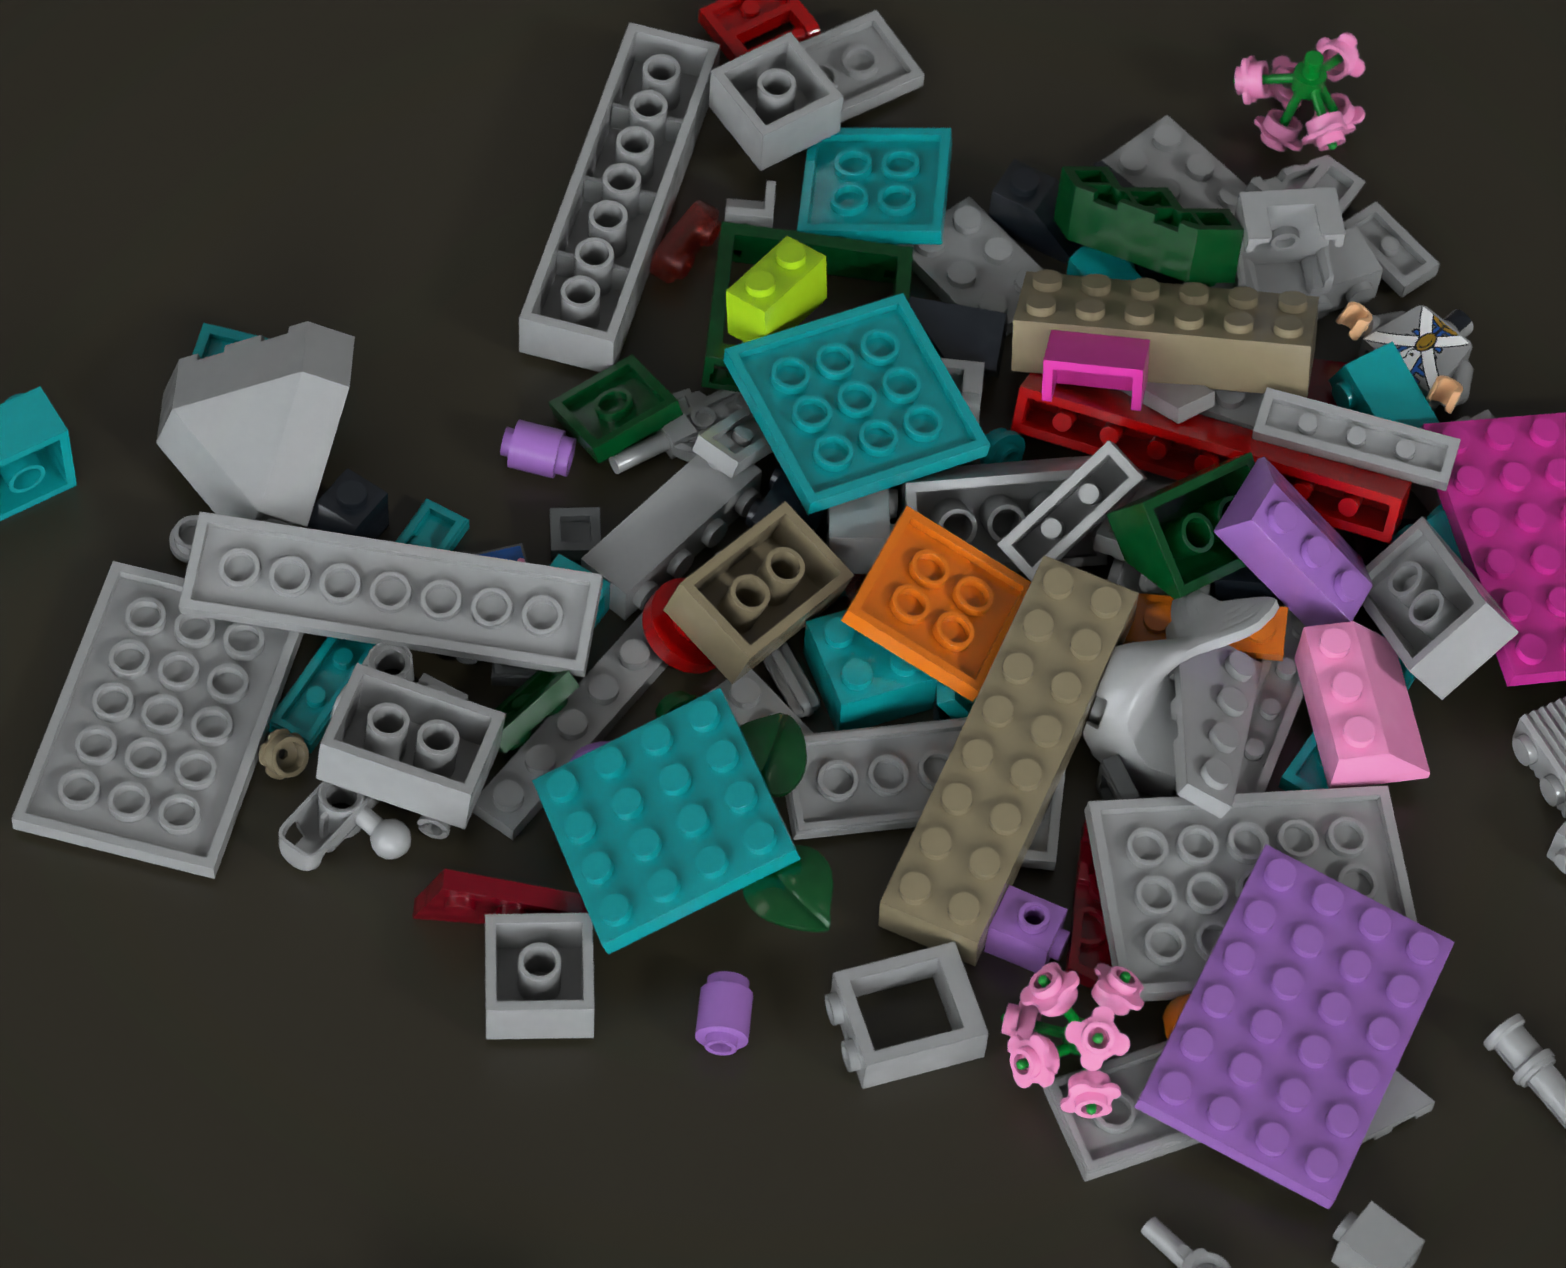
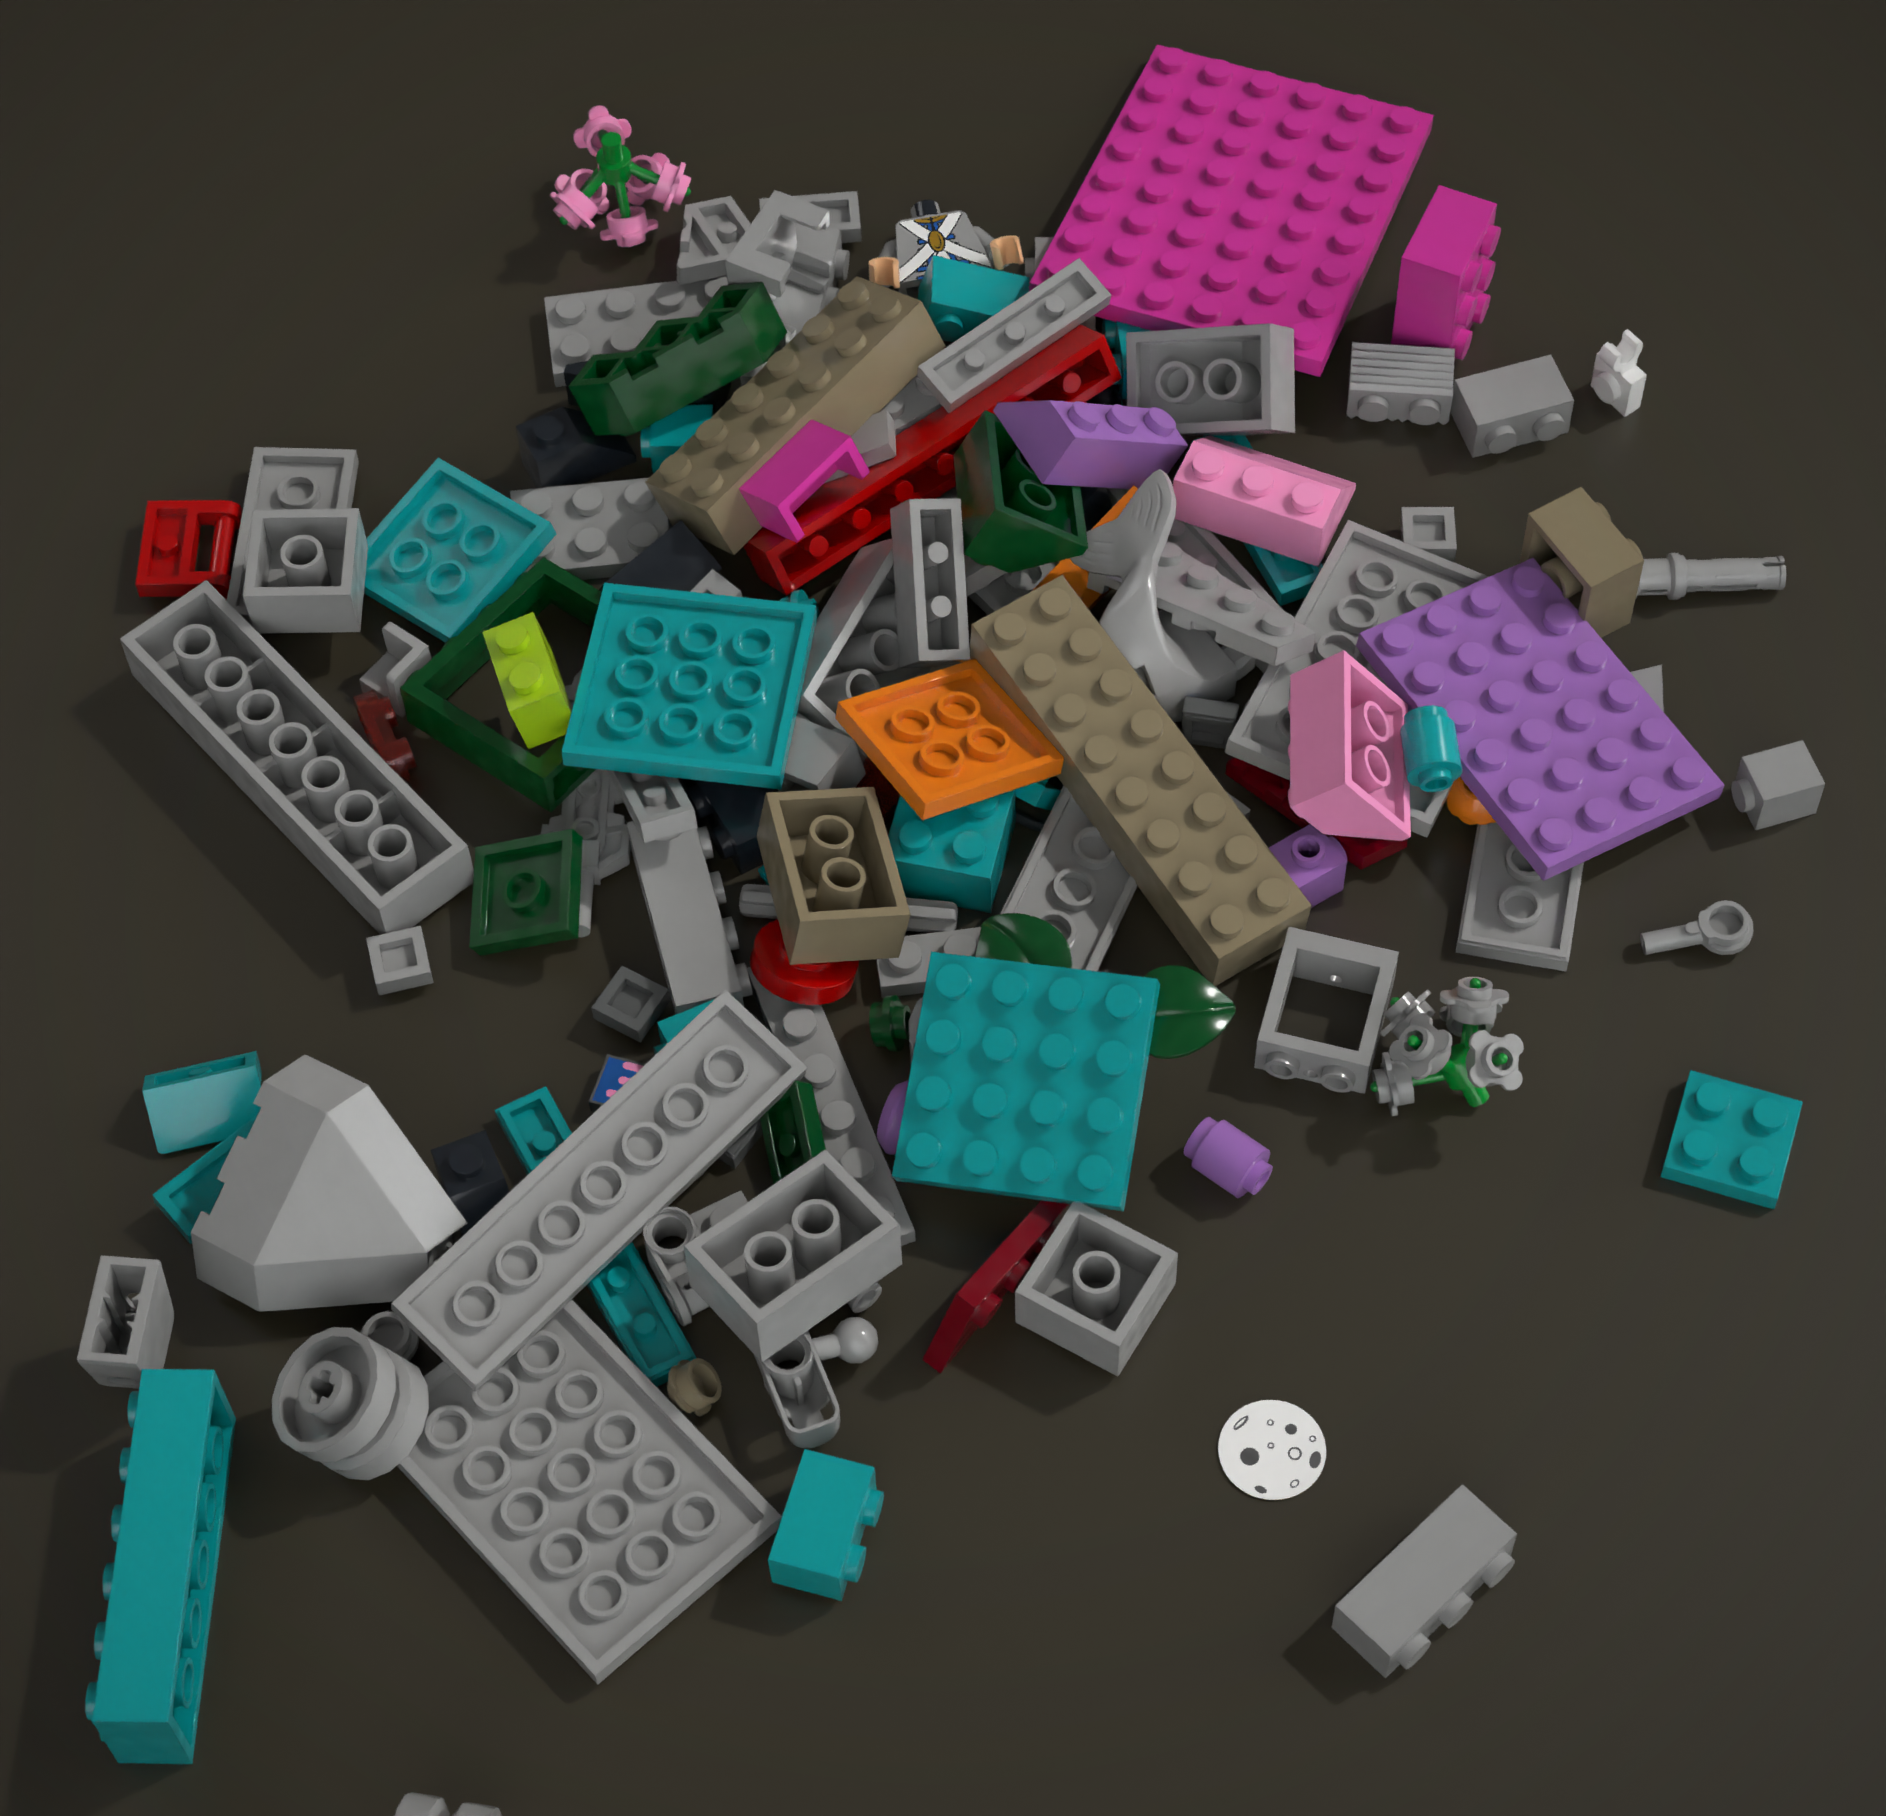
camera: 50 degrees left, 0 degrees up
medium lavender brick [500,419,576,479] -> none
bright pink plant [1001,962,1144,1118] -> none
none -> light grey torso [77,1255,174,1389]
none -> teal panel [142,1051,262,1154]
none -> light grey wheel [272,1327,429,1480]
none -> light grey plate [366,926,434,995]
none -> teal brick [768,1449,884,1601]
none -> white sticker [1218,1400,1326,1500]
none -> bright pink slope [1288,650,1411,841]
none -> light grey plant [1370,977,1524,1116]
none -> light grey plate [1400,507,1457,562]
none -> teal brick [1400,705,1462,792]
none -> dark tan brick [1519,487,1644,638]

